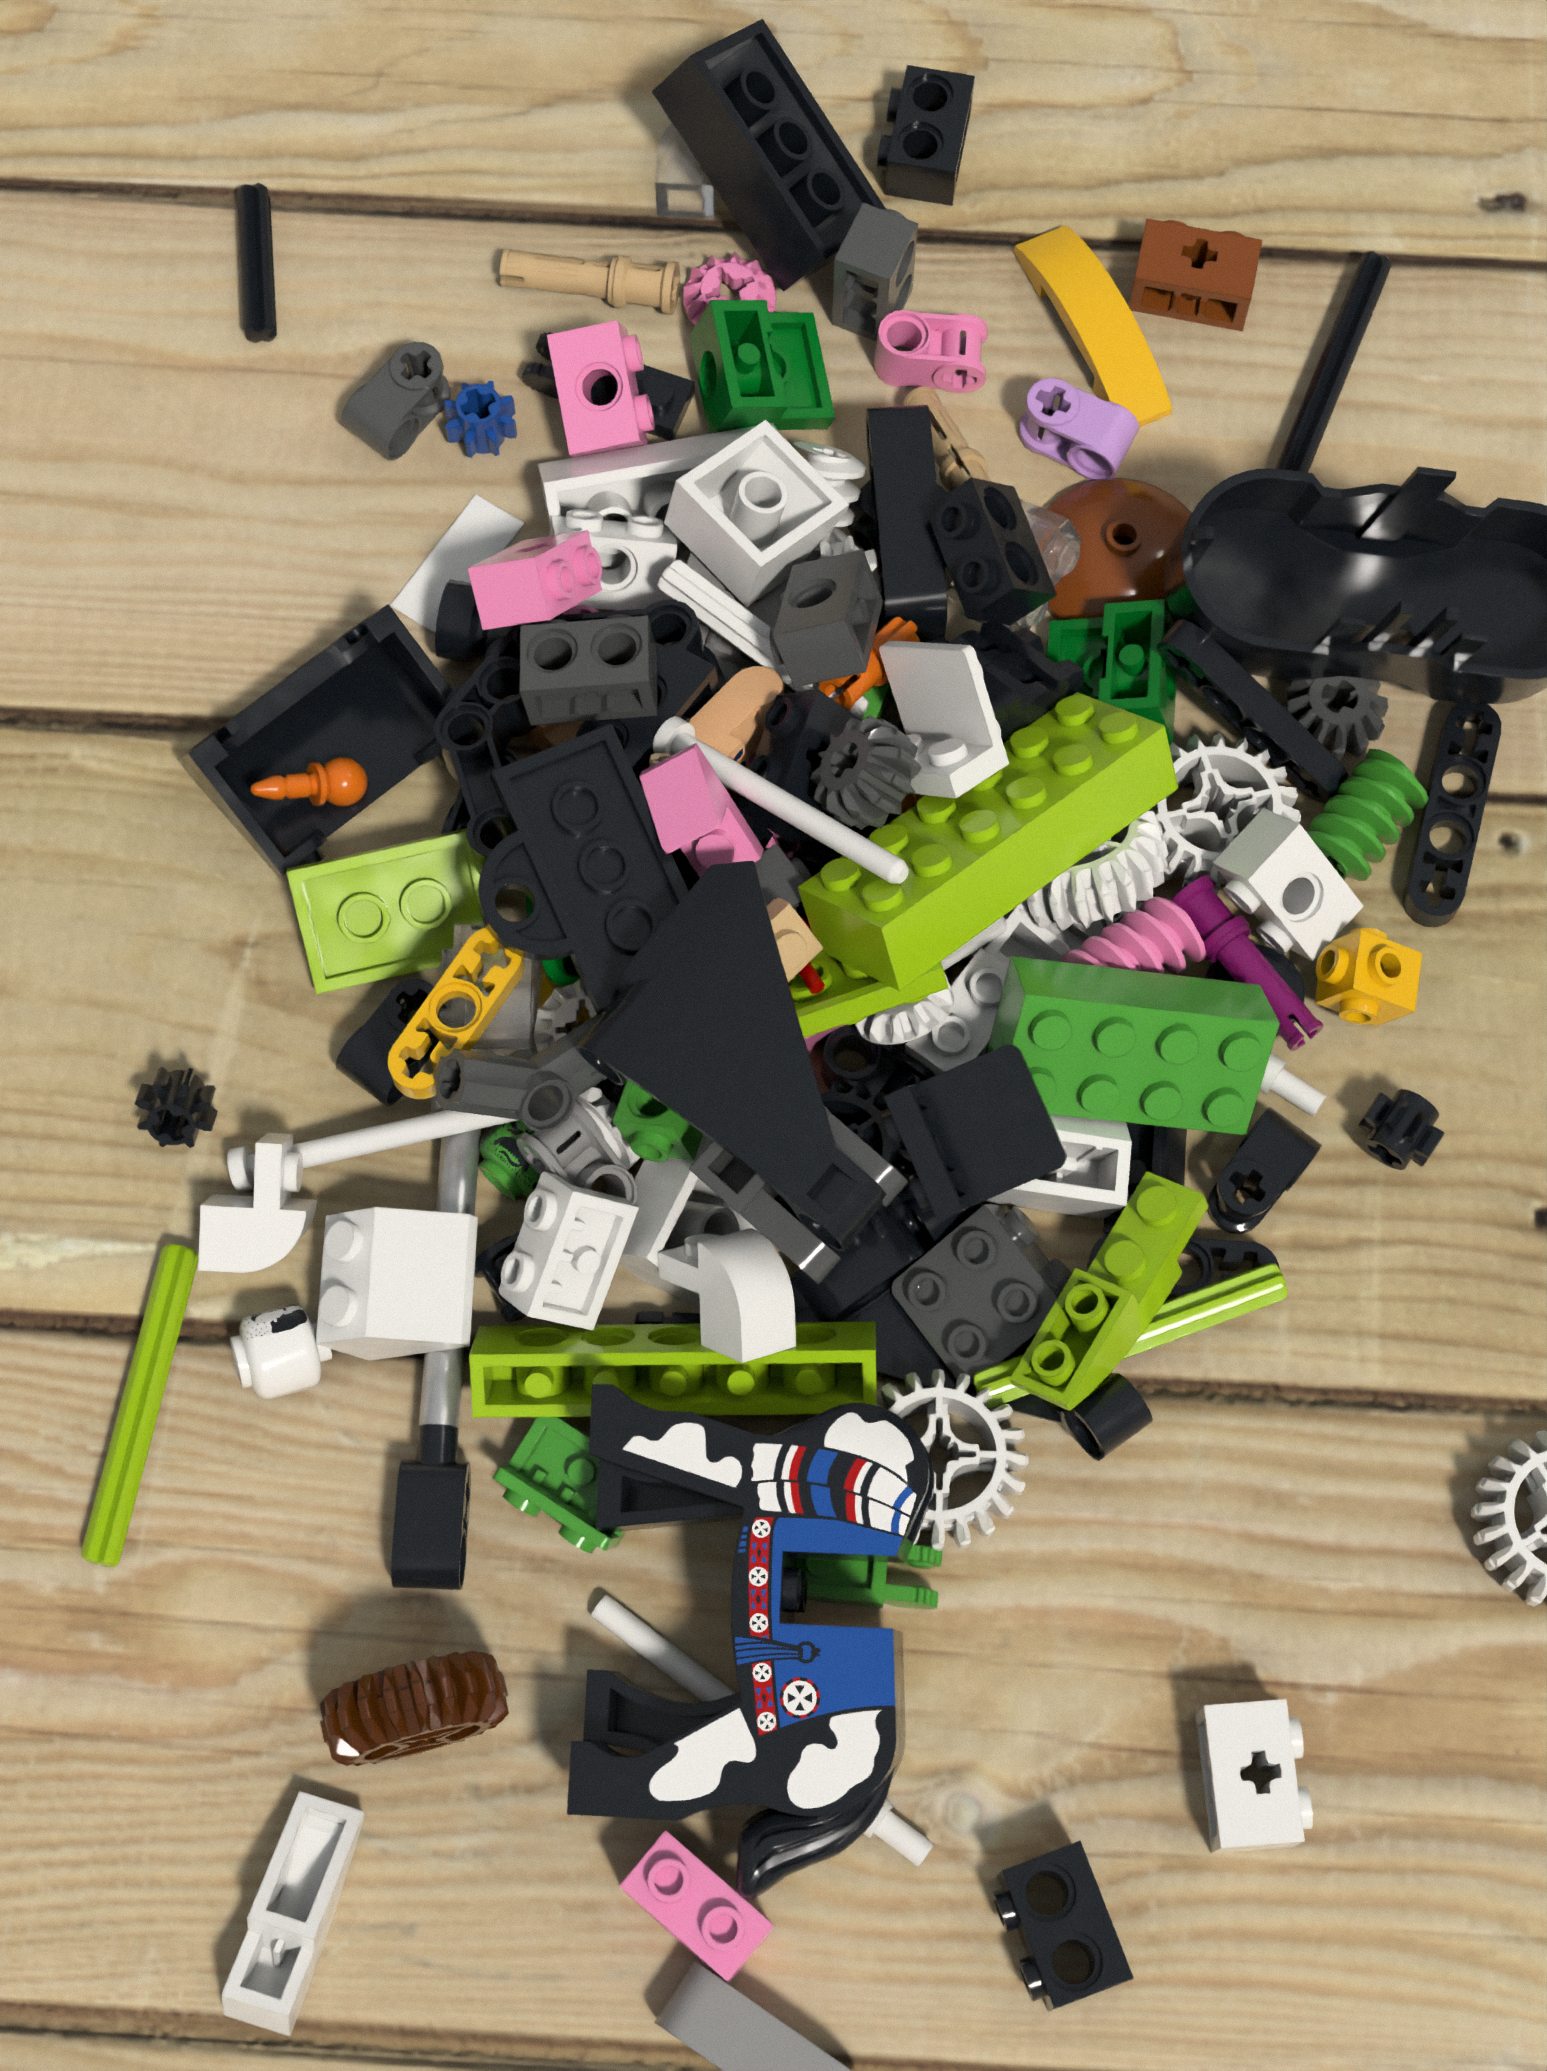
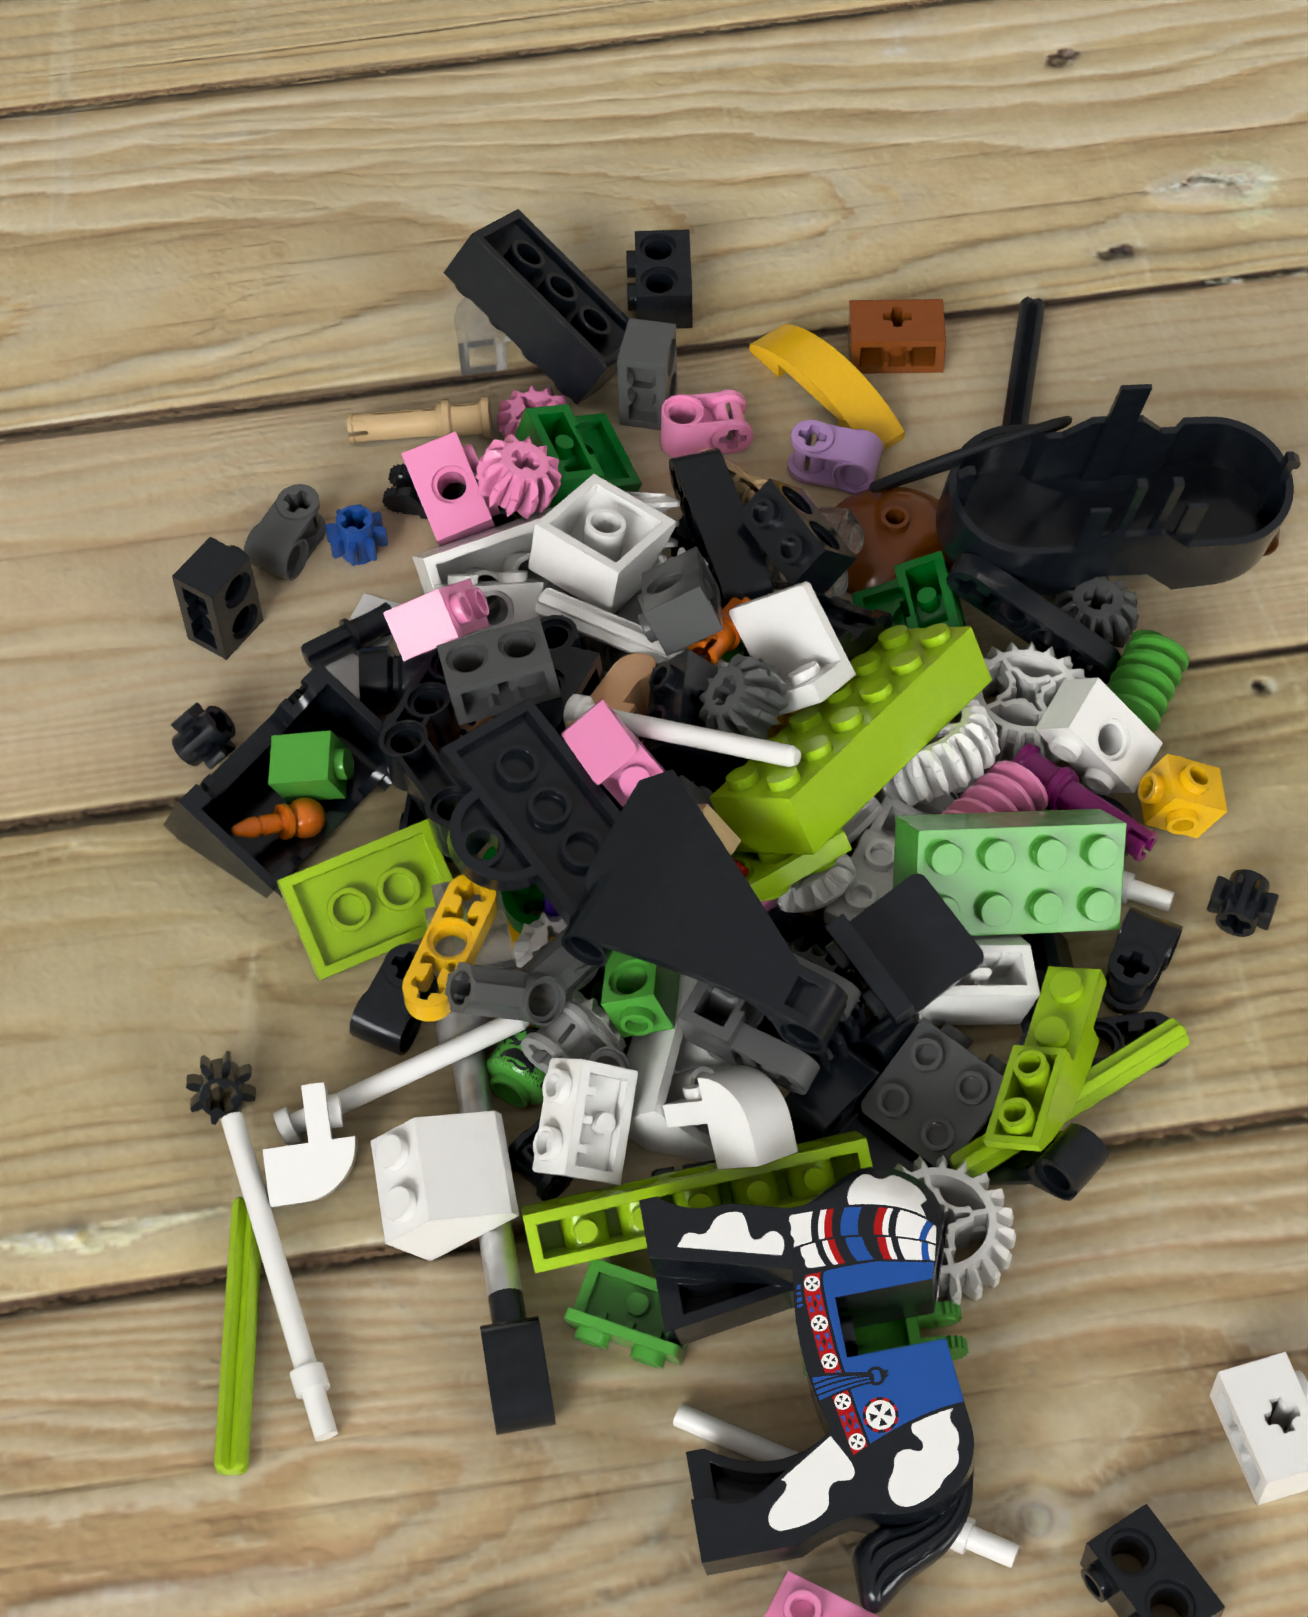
camera: 10 degrees left, 15 degrees down
white head [230,1305,332,1399] -> none
black axle [237,183,277,343] -> none
reddish brown gear [319,1651,509,1766] -> none
black beam [1403,702,1501,928] -> none
none -> black gear [171,703,236,769]
none -> black brick [172,537,264,660]
none -> white bar [221,1112,338,1441]
none -> bright green brick [268,730,354,803]
none -> black axle [301,602,392,669]
none -> bright pink gear [475,434,562,519]
none -> black piece [869,416,1072,493]

